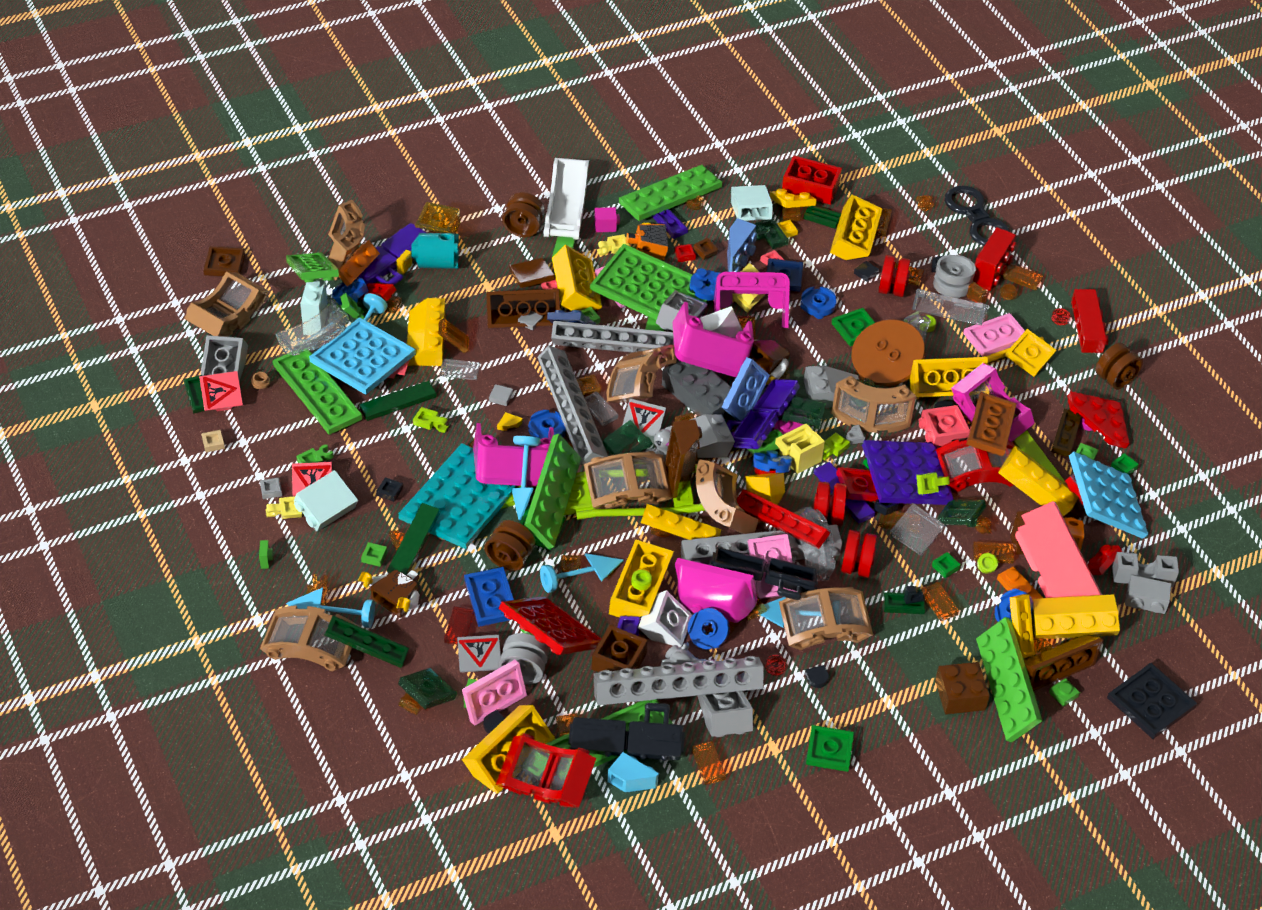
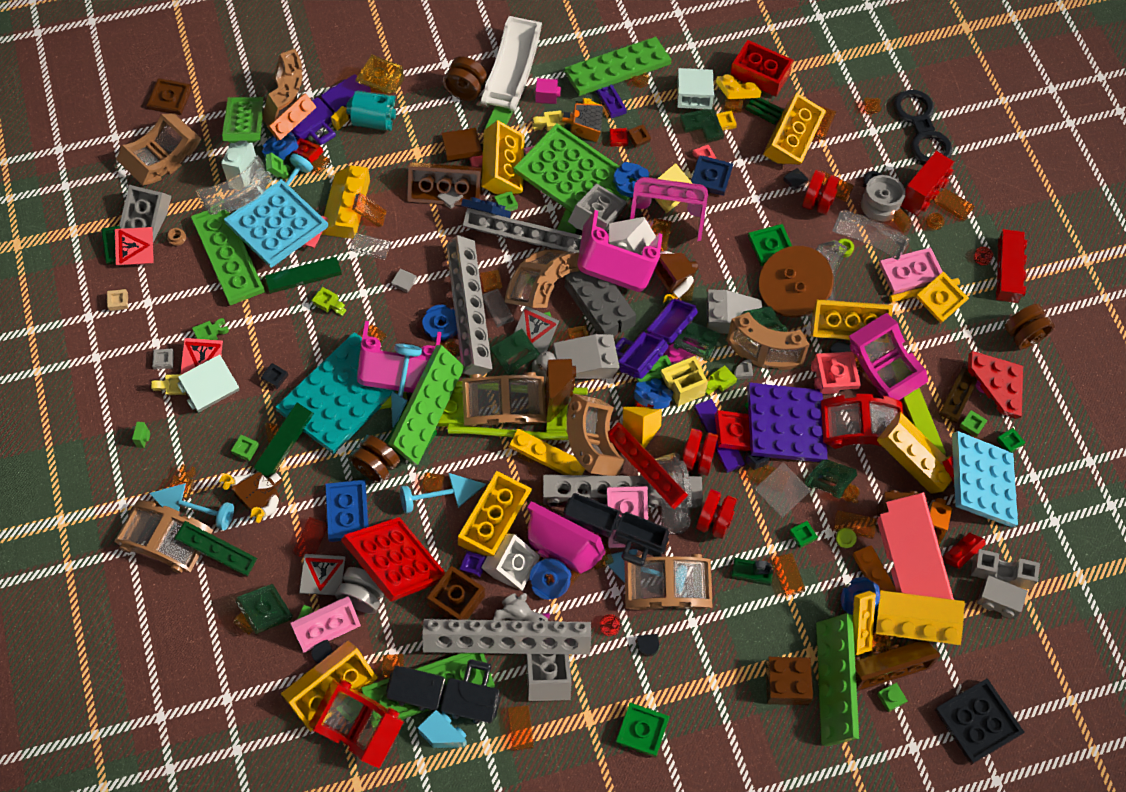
camera: 10 degrees right, 15 degrees up
yellow tile [497,412,523,431] -> none
lime tile [631,570,652,590] -> none
medium blue plate [722,357,770,421] -> none
medium blue slope [727,218,757,272] -> none
blue plate [800,287,836,319] -> none
lime plate [916,472,950,495] -> none
dark orange plate [966,392,1017,456] -> none

